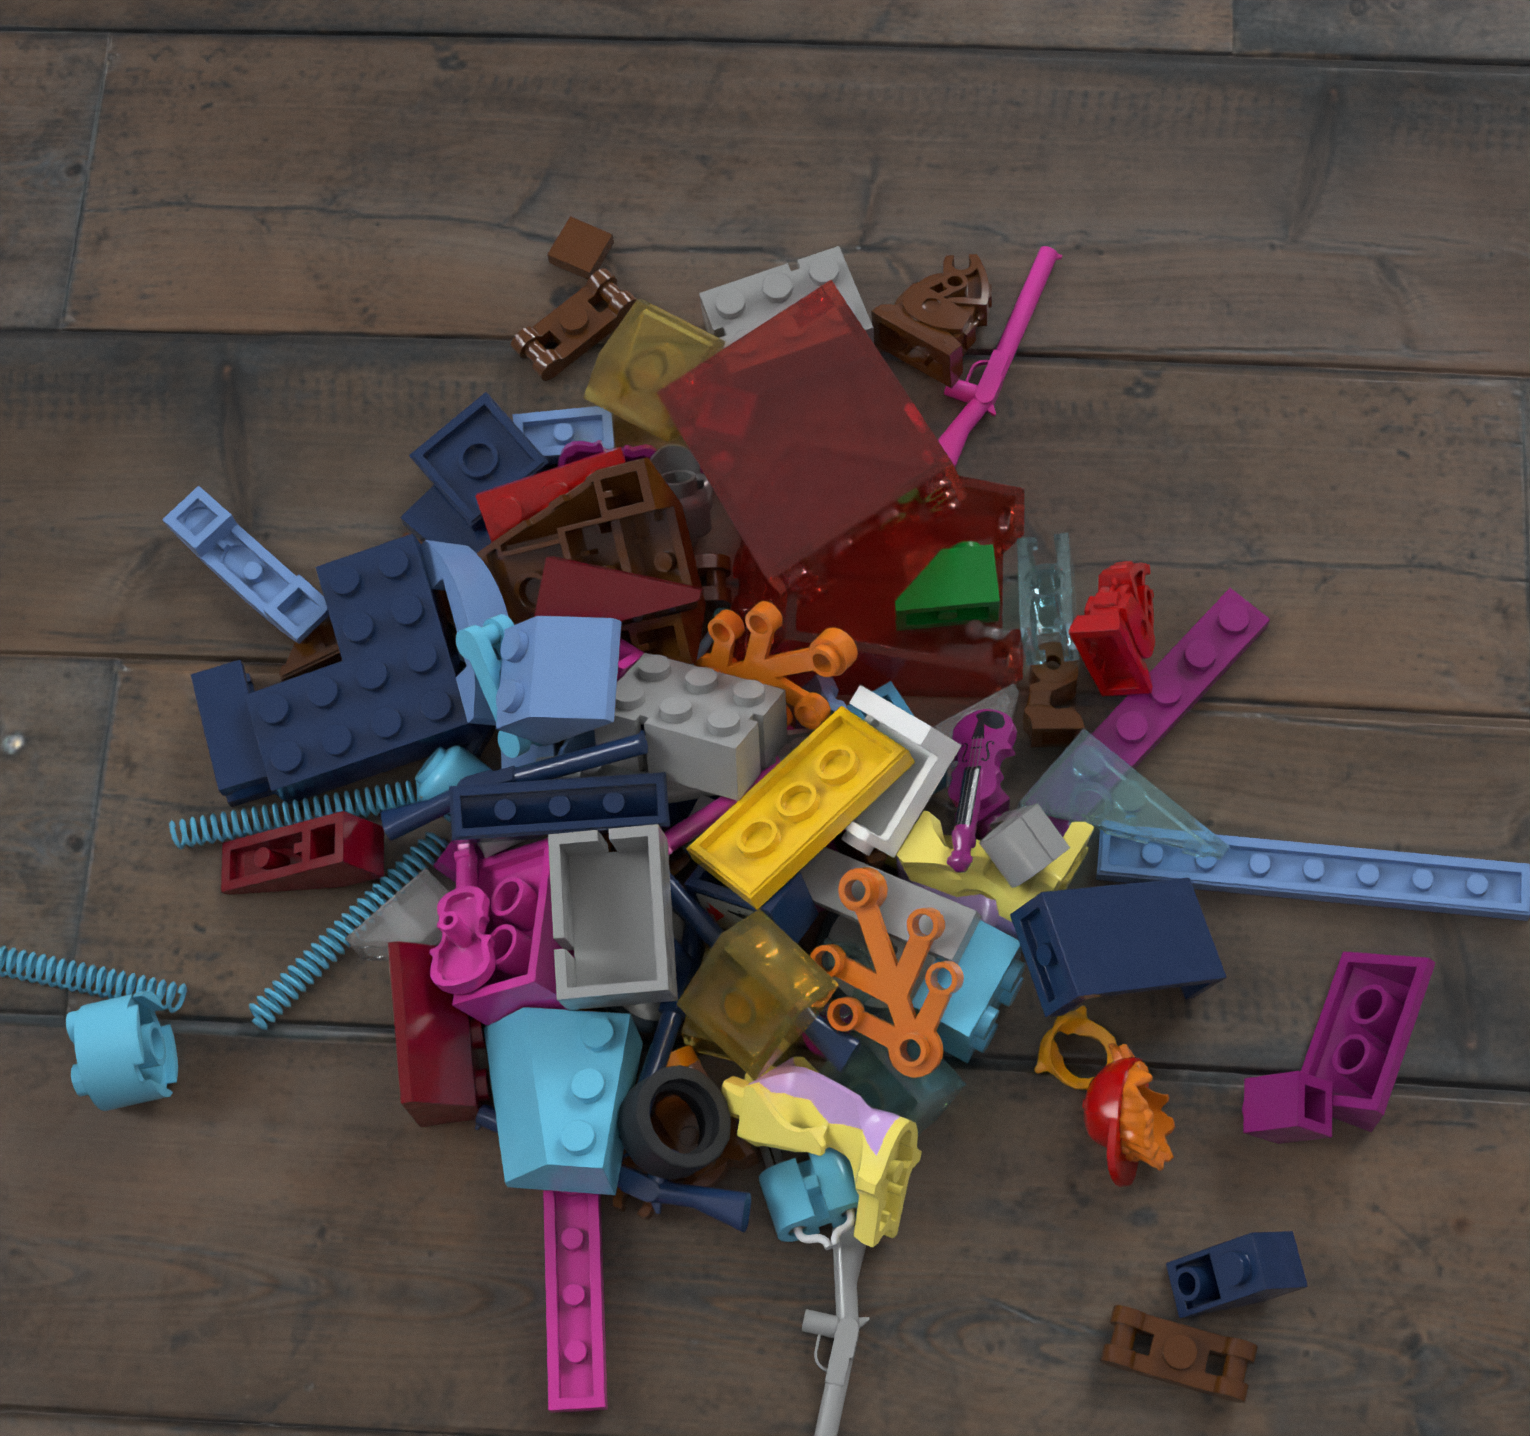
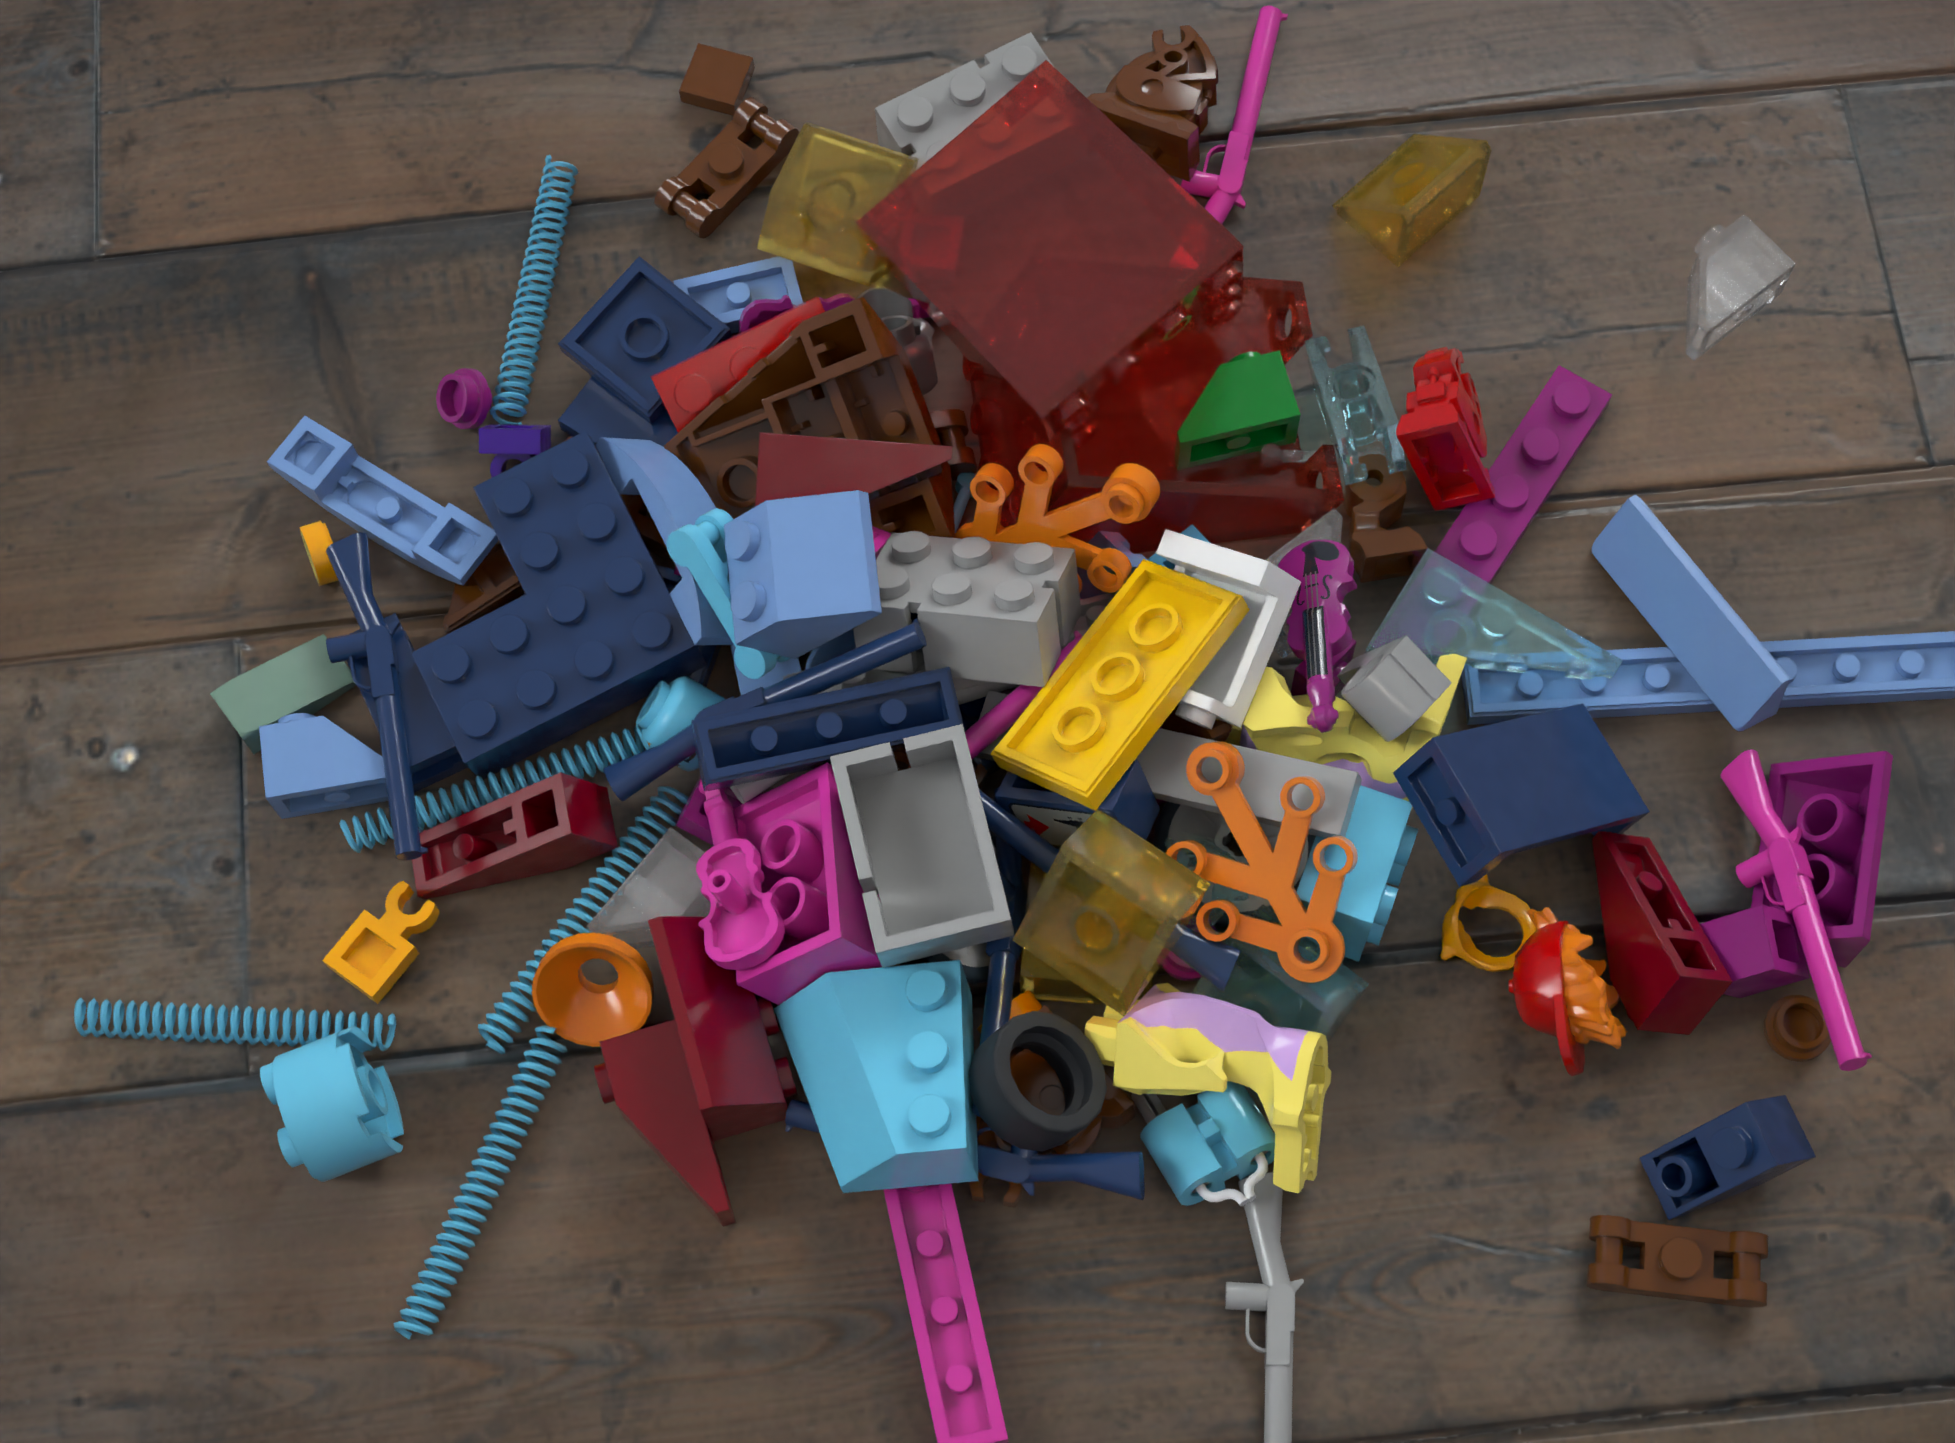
camera: 15 degrees left, 0 degrees up
none -> sand green slope [210,634,356,754]
none -> medium blue slope [259,713,388,819]
none -> light orange tile [299,520,338,586]
none -> light orange plate [322,881,440,1004]
none -> dark blue piece [326,532,429,861]
none -> medium azure piece [393,1026,568,1339]
none -> magenta plate [436,368,492,429]
none -> dark purple tile [479,424,551,478]
none -> medium azure piece [490,155,579,425]
none -> orange piece [532,933,654,1047]
none -> dark red slope [594,1019,736,1227]
none -> clear yellow slope [1332,134,1492,267]
none -> medium blue slope [1591,495,1790,731]
none -> dark red slope [1592,831,1733,1035]
none -> clear slope [1686,214,1796,361]
none -> dark pink piece [1721,749,1872,1071]
none -> reddish brown plate [1764,995,1831,1062]

